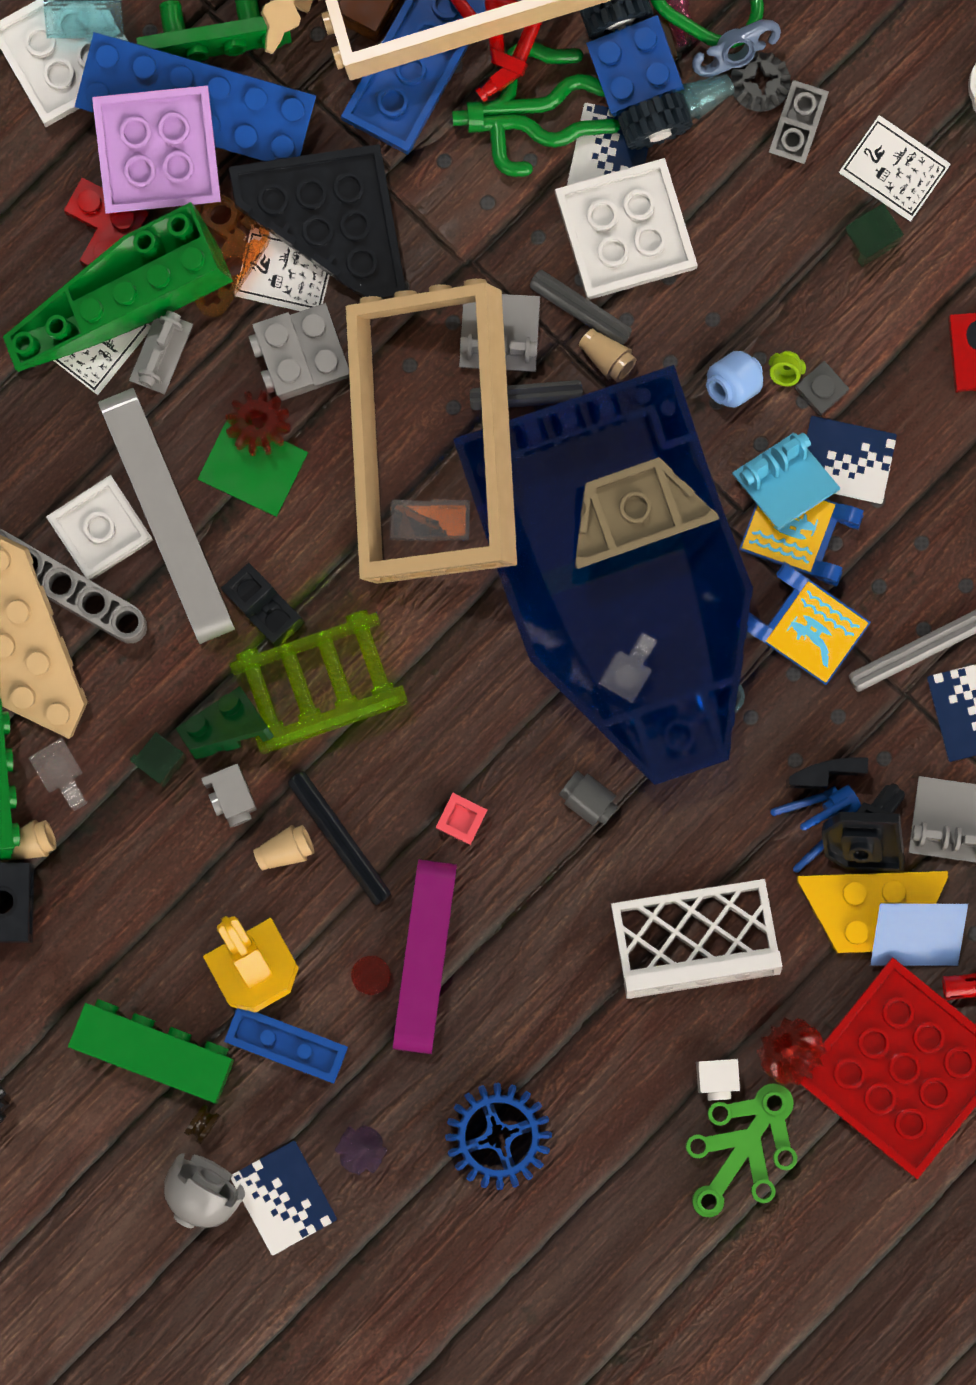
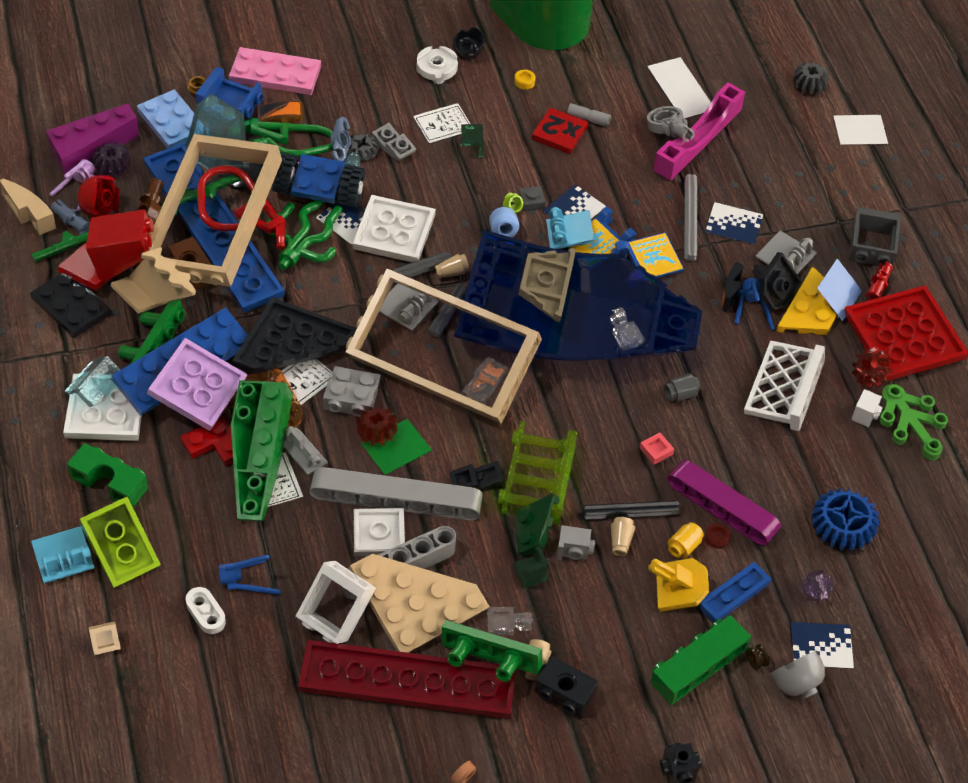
camera: 60 degrees left, 30 degrees down
none -> yellow brick [667,522,704,559]

